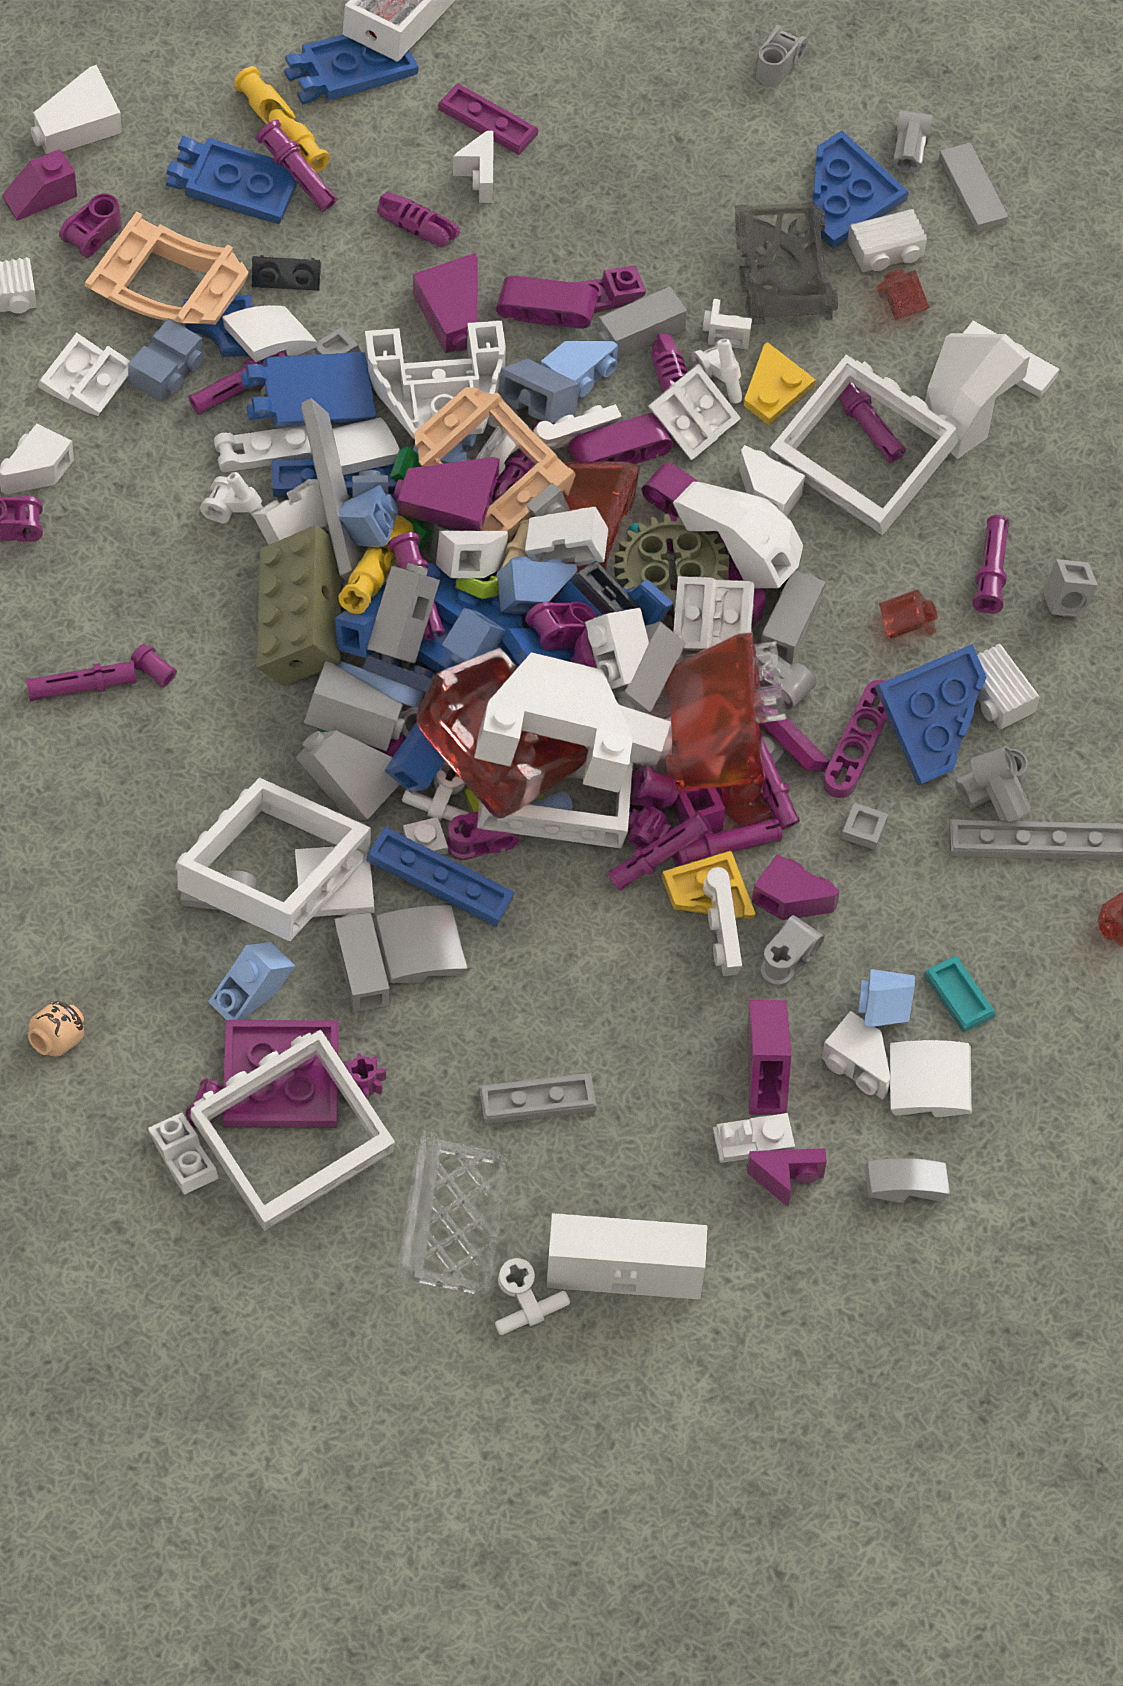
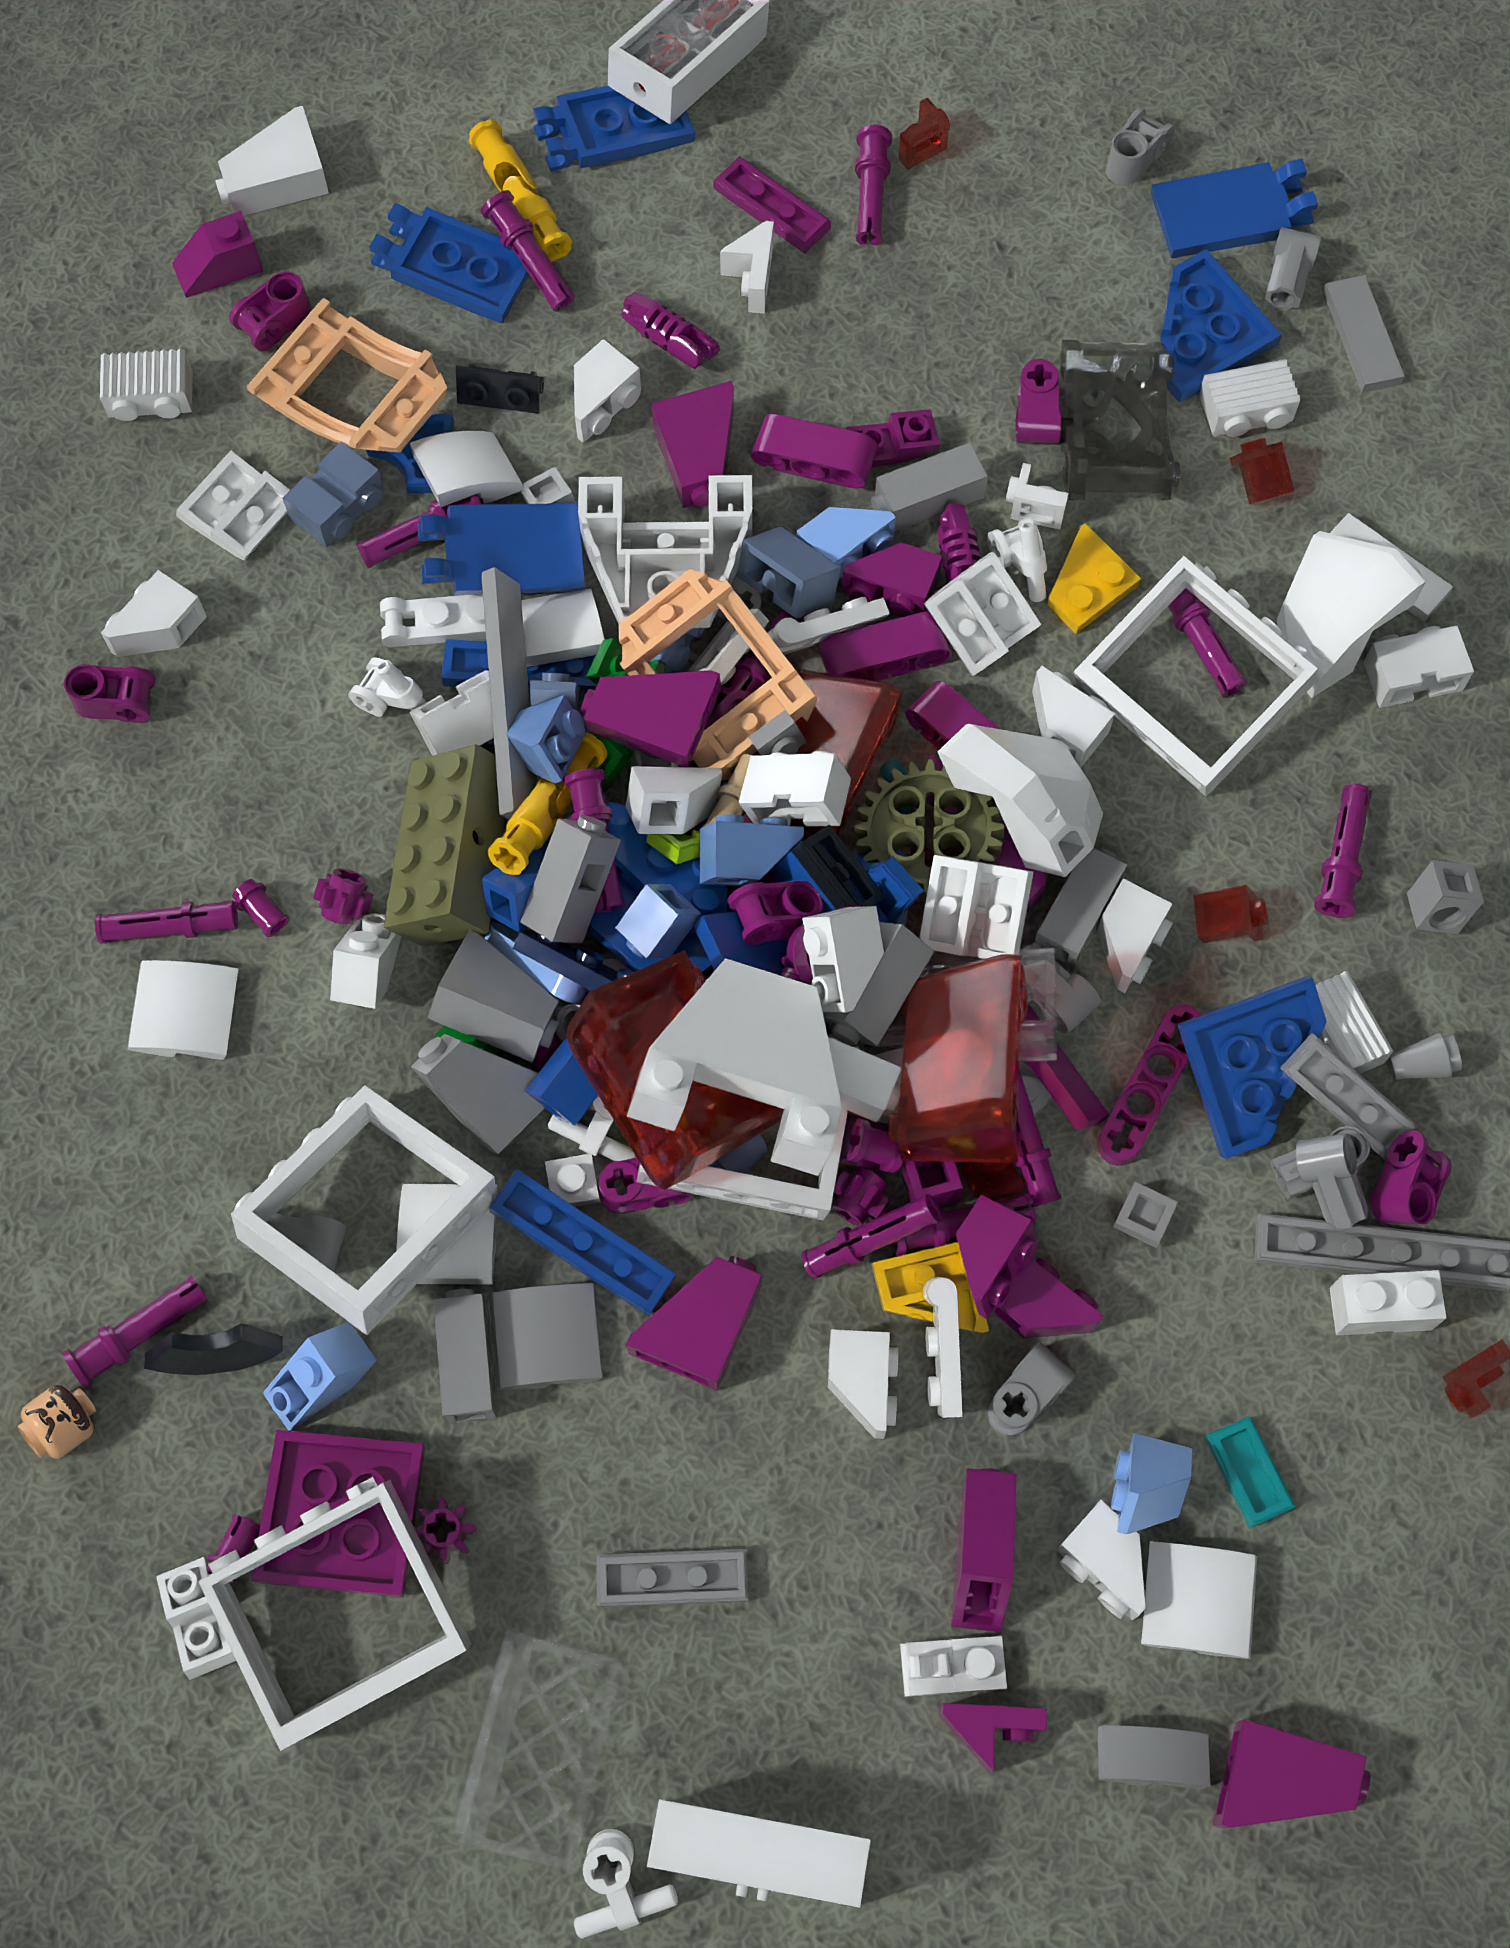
camera: 10 degrees right, 10 degrees up
none -> magenta pin [62,1275,208,1389]
none -> white slope [127,960,238,1060]
none -> black tile [144,1323,283,1375]
none -> magenta gear [313,868,374,925]
none -> white slope [330,913,401,1009]
none -> white slope [574,339,641,443]
none -> magenta slope [626,1256,762,1391]
none -> white slope [828,1329,898,1439]
none -> magenta slope [842,543,942,617]
none -> magenta pin [855,124,892,245]
none -> clear red bracket [899,98,950,170]
none -> magenta slope [956,1195,1038,1319]
none -> magenta piece [1015,359,1061,443]
none -> white slope [1097,878,1173,993]
none -> blue tile [1151,159,1318,258]
none -> magenta slope [1213,1719,1371,1829]
none -> light grey tile [1280,1033,1418,1161]
none -> white brick [1330,1270,1446,1335]
none -> white brick [1363,626,1474,708]
none -> magenta piece [1371,1130,1452,1225]
none -> light grey cone [1388,1033,1462,1081]

